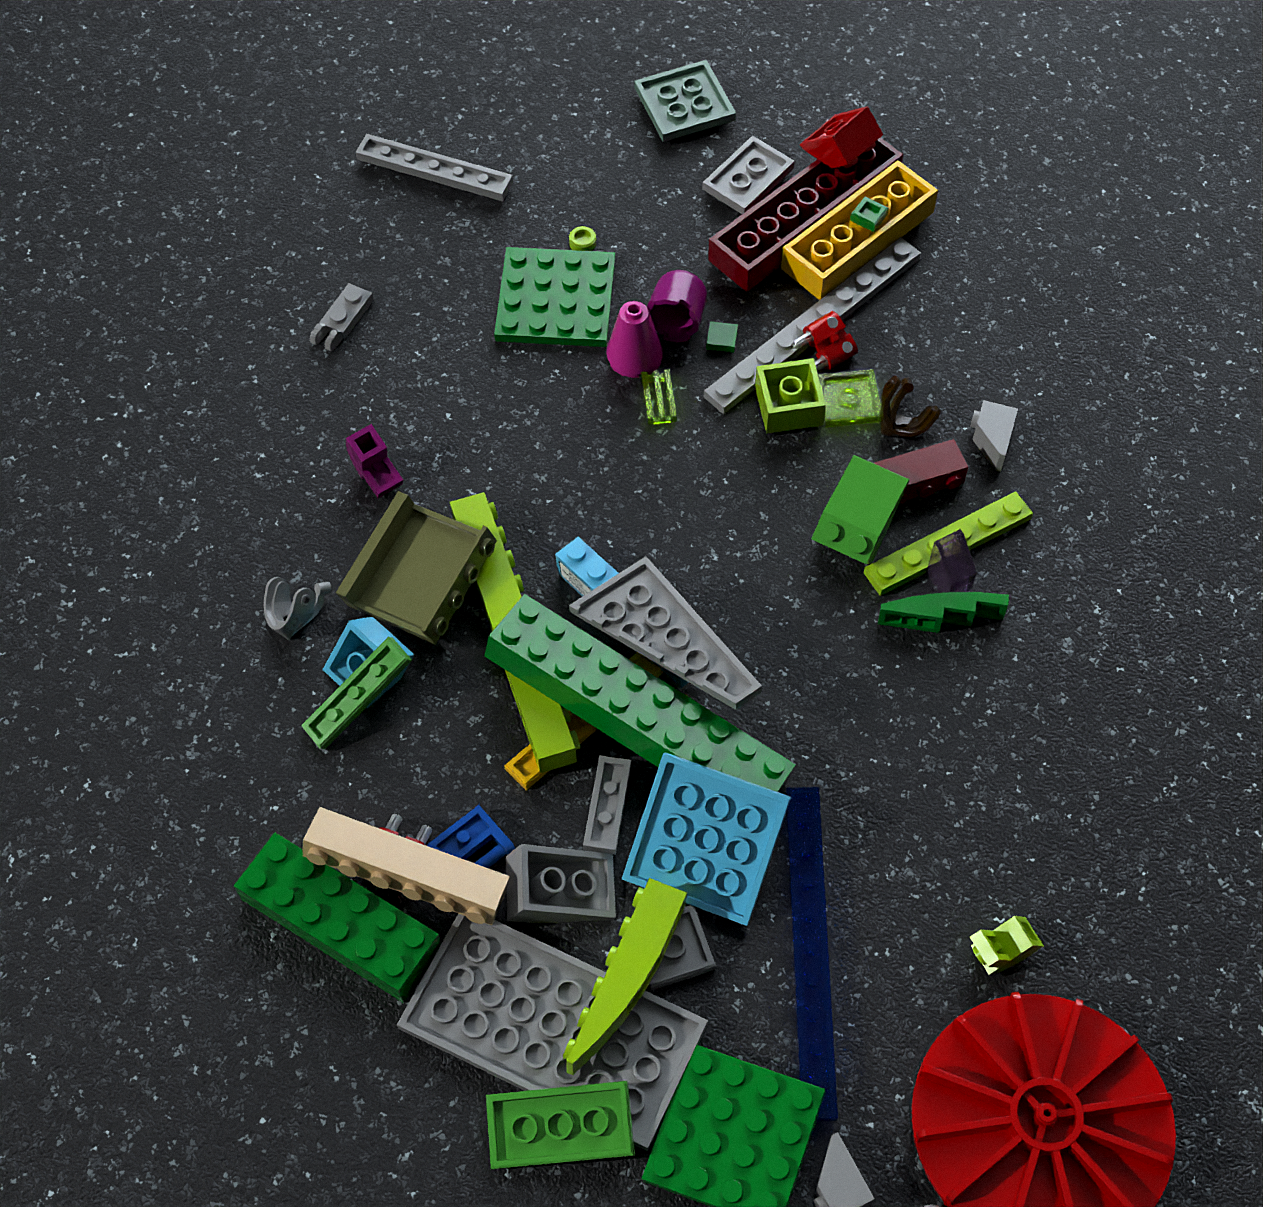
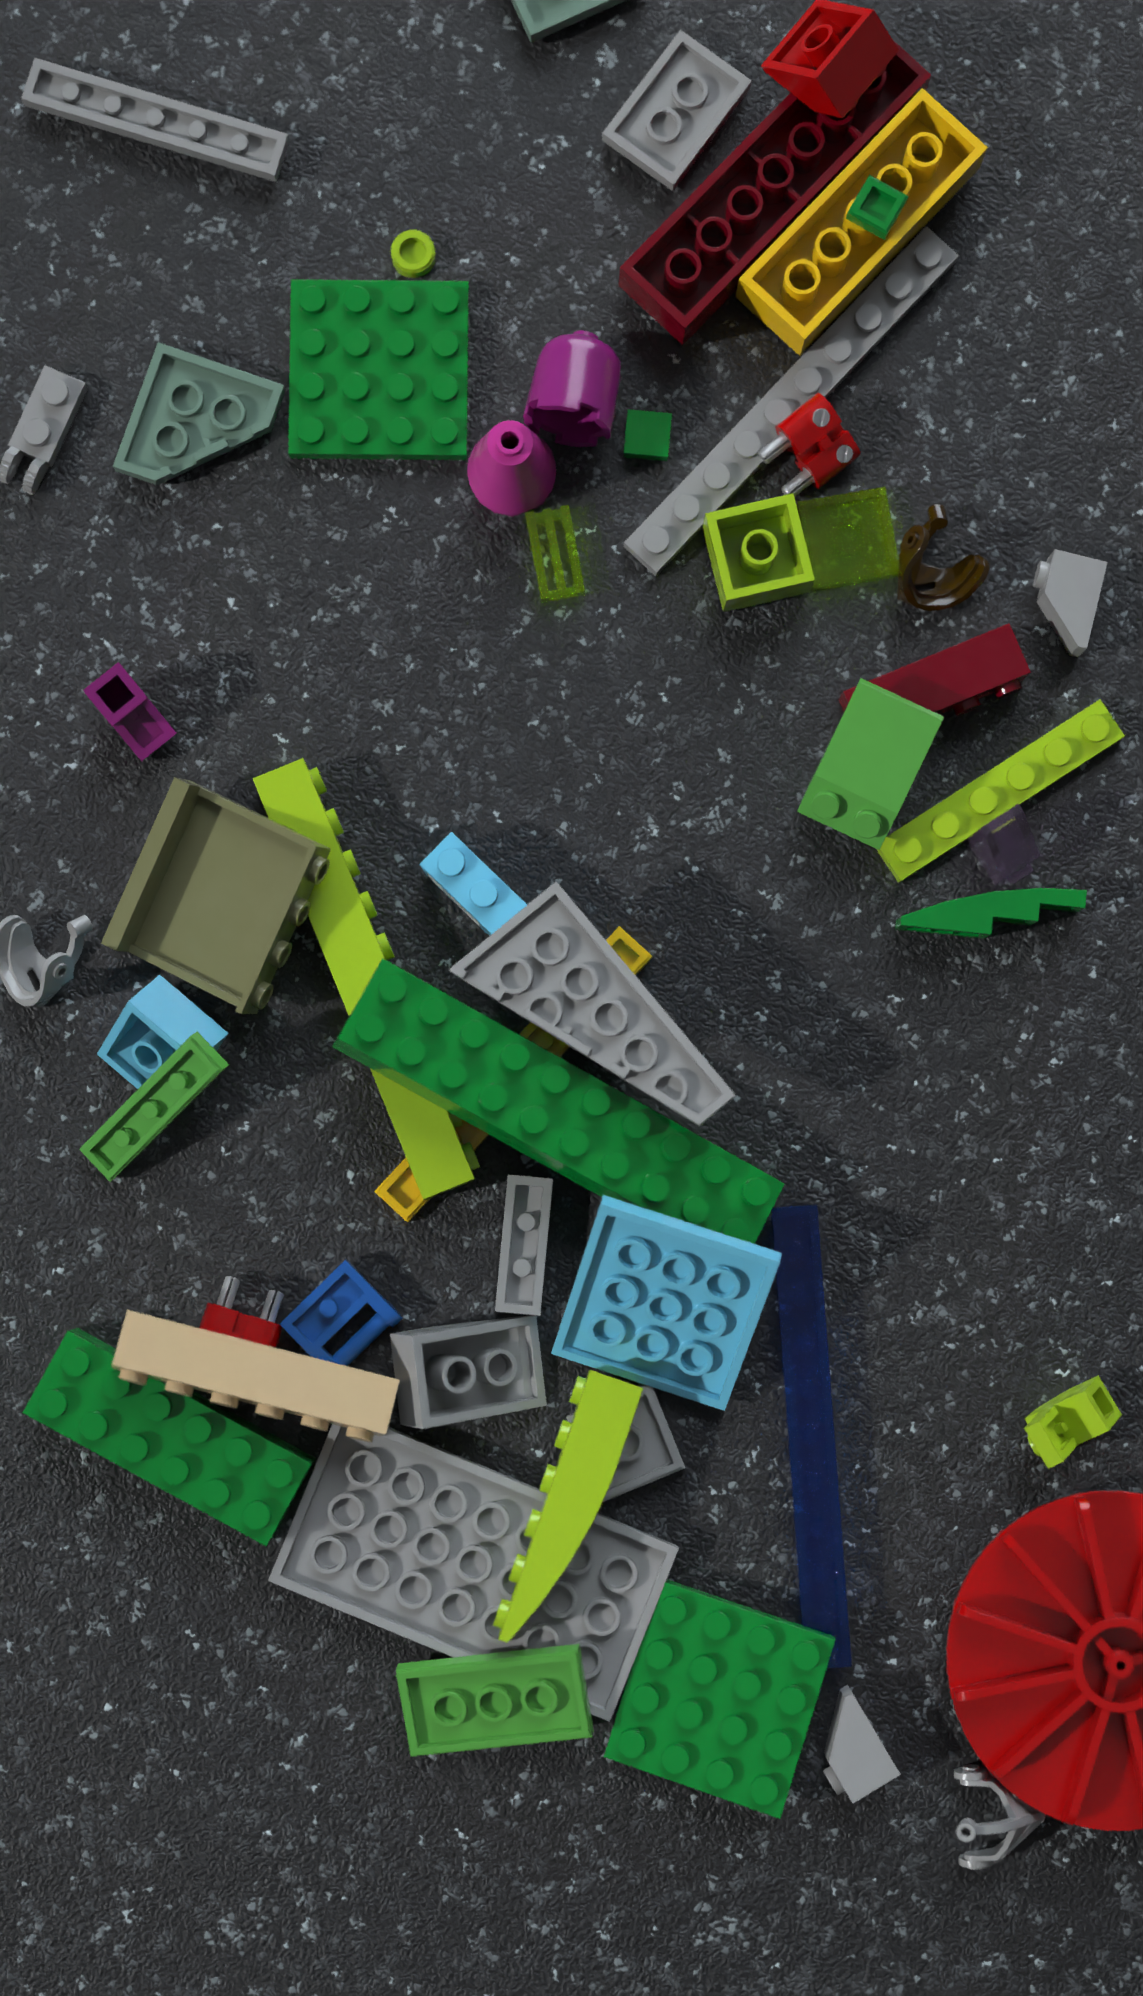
camera: 10 degrees left, 25 degrees up
none -> sand green plate [113,342,286,485]

